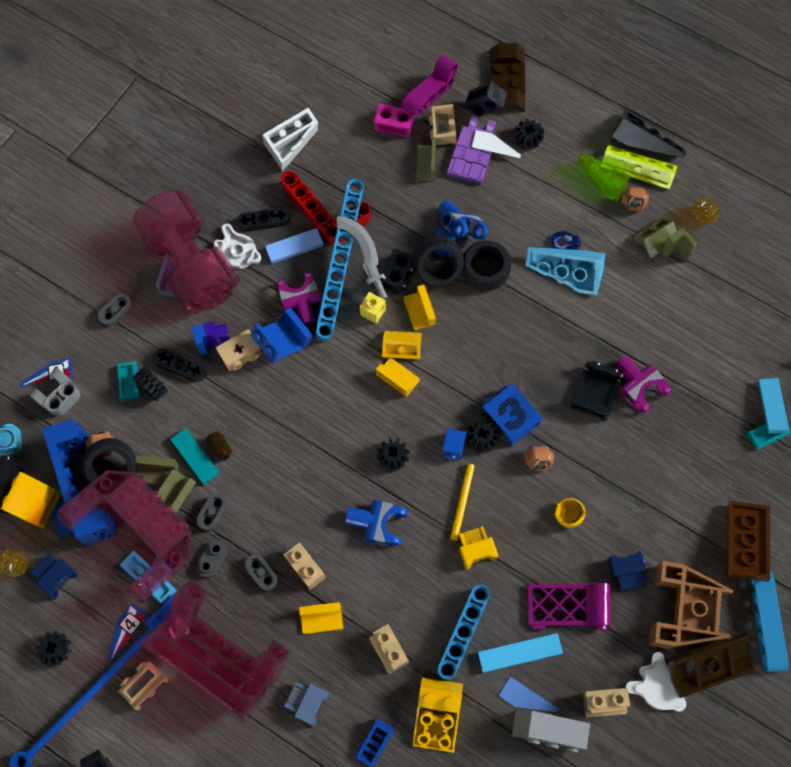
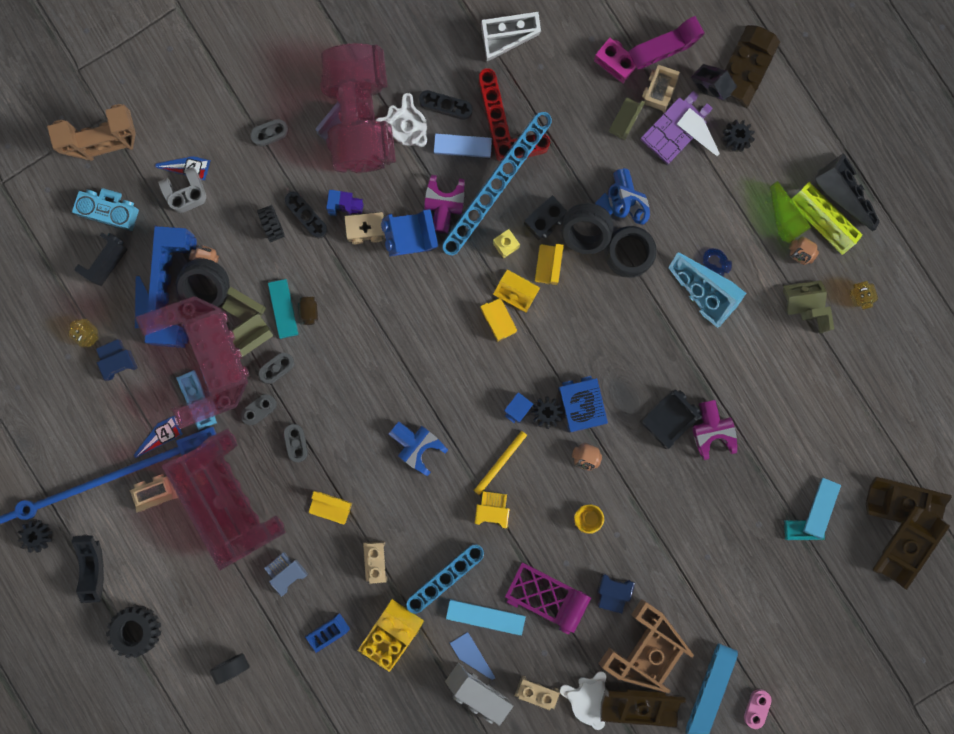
camera: 15 degrees right, 15 degrees up
yellow slope [1,472,61,529] -> none
black gear [35,631,72,667] -> none
teal tile [117,361,140,401] -> none
tan brick [284,542,326,590] -> none
light grey sword [336,216,388,299] -> none
black gear [377,438,410,471] -> none
reddish brown plate [727,501,770,582] -> none

